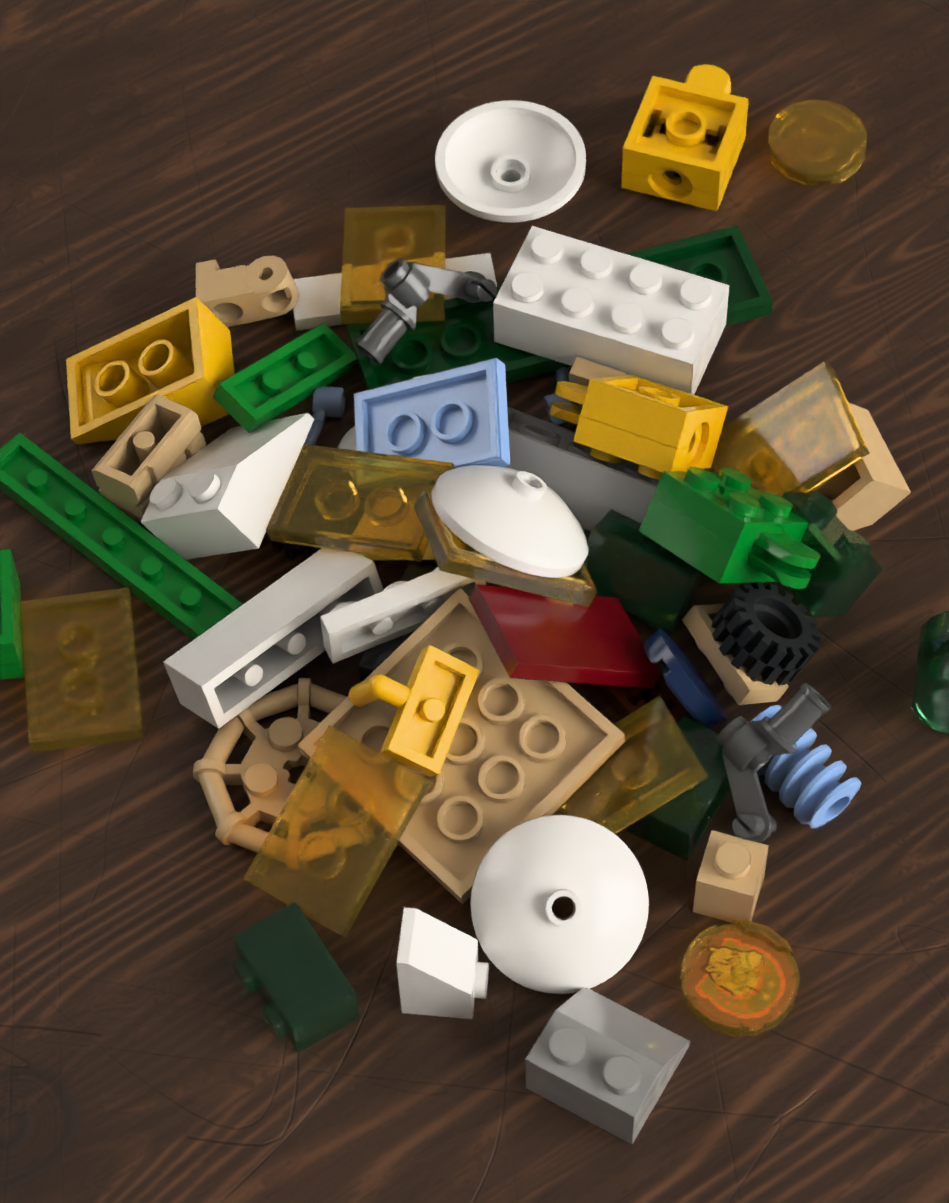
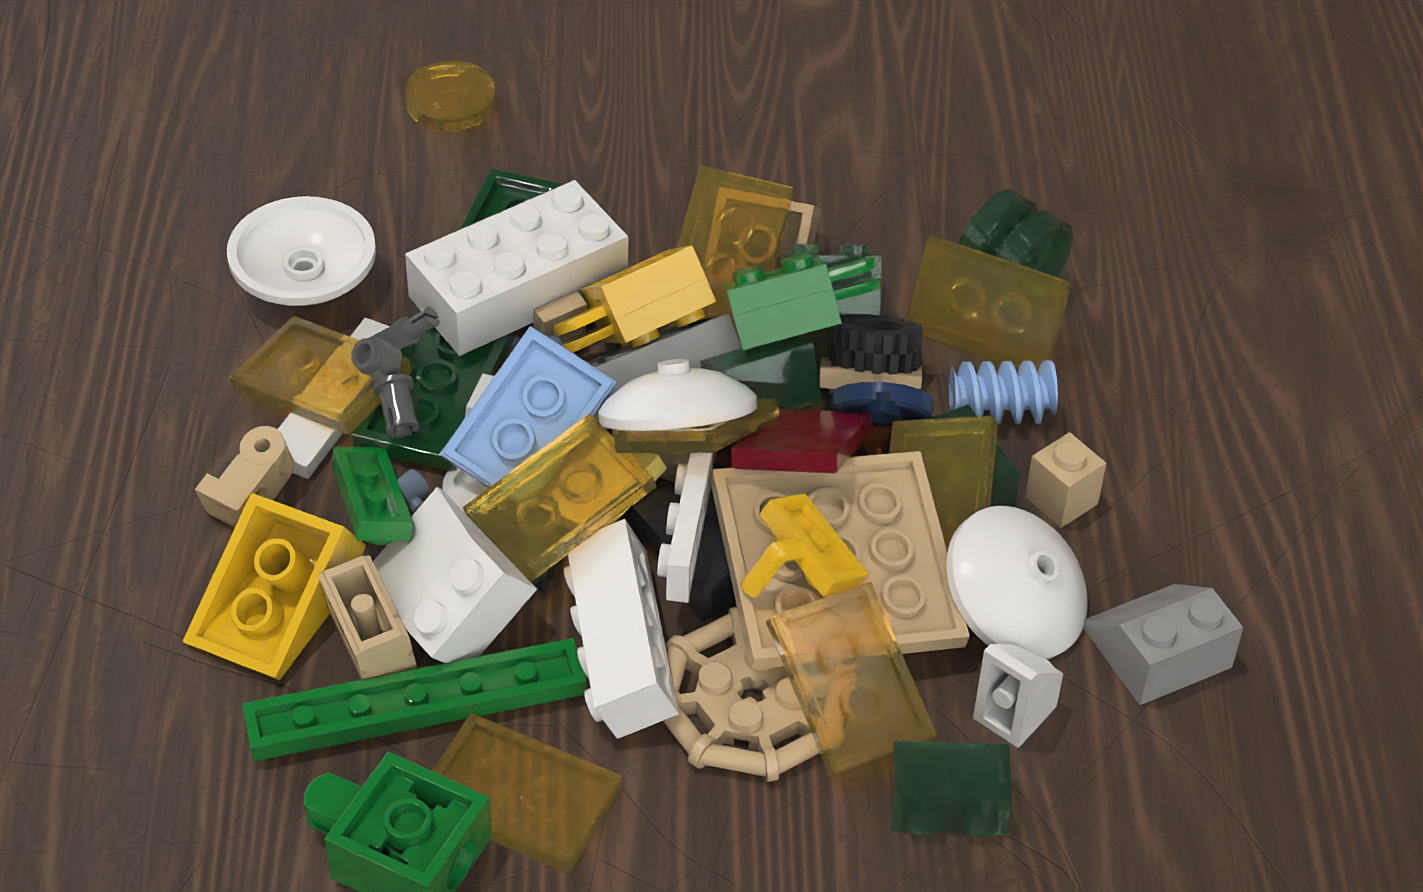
camera: 60 degrees left, 10 degrees down
yellow brick [621,65,749,212] -> none
clear yellow tile [680,920,800,1036] -> none
dark grey pin [716,682,832,842] -> none
none -> clear yellow tile [907,235,1072,372]

